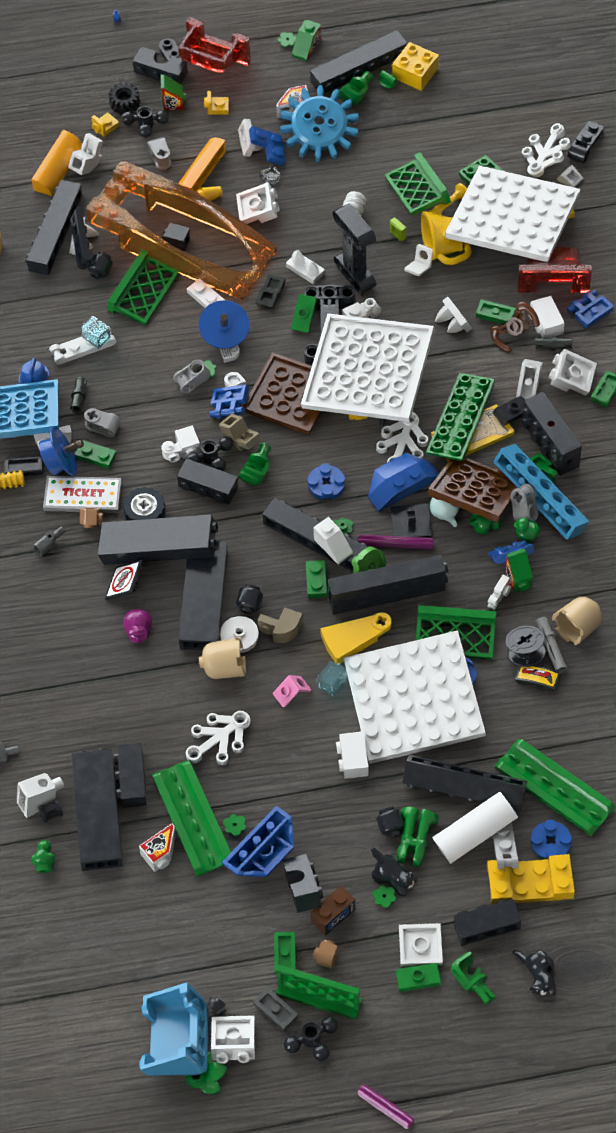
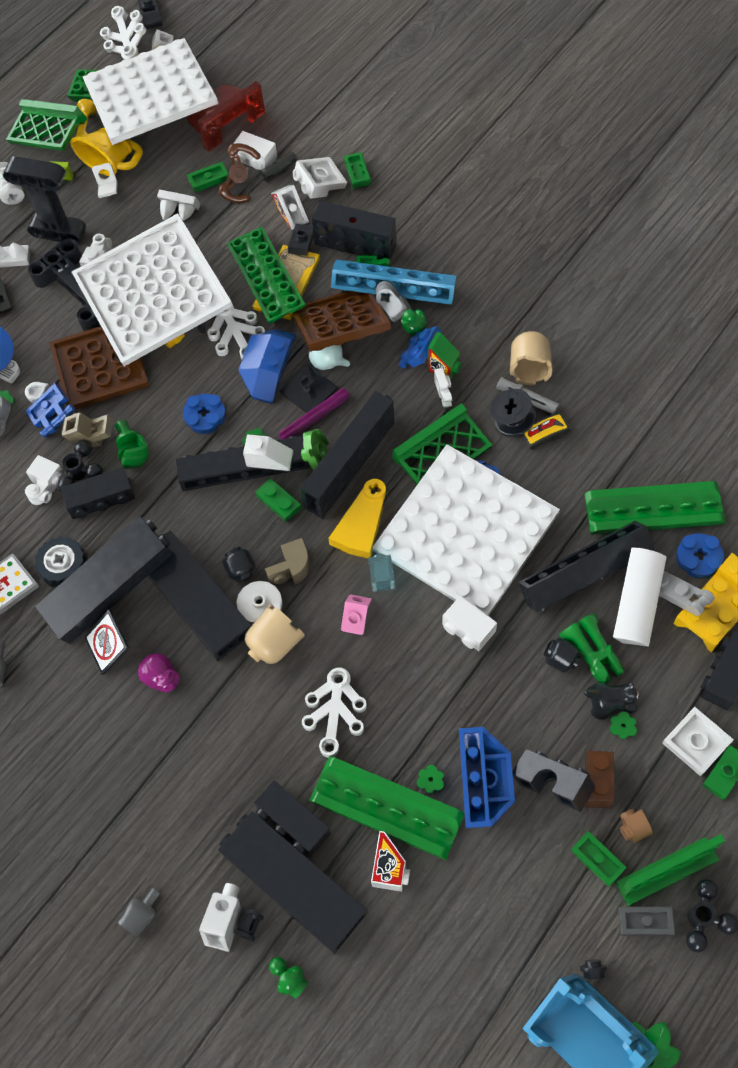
camera: 40 degrees left, 5 degrees up
medium nougat plate [80,507,103,528] -> none
white plate [211,1016,255,1064] -> none
green plate [291,294,318,333] -> none
green animal [469,514,501,535] -> none
blue plate [566,290,614,329] -> none

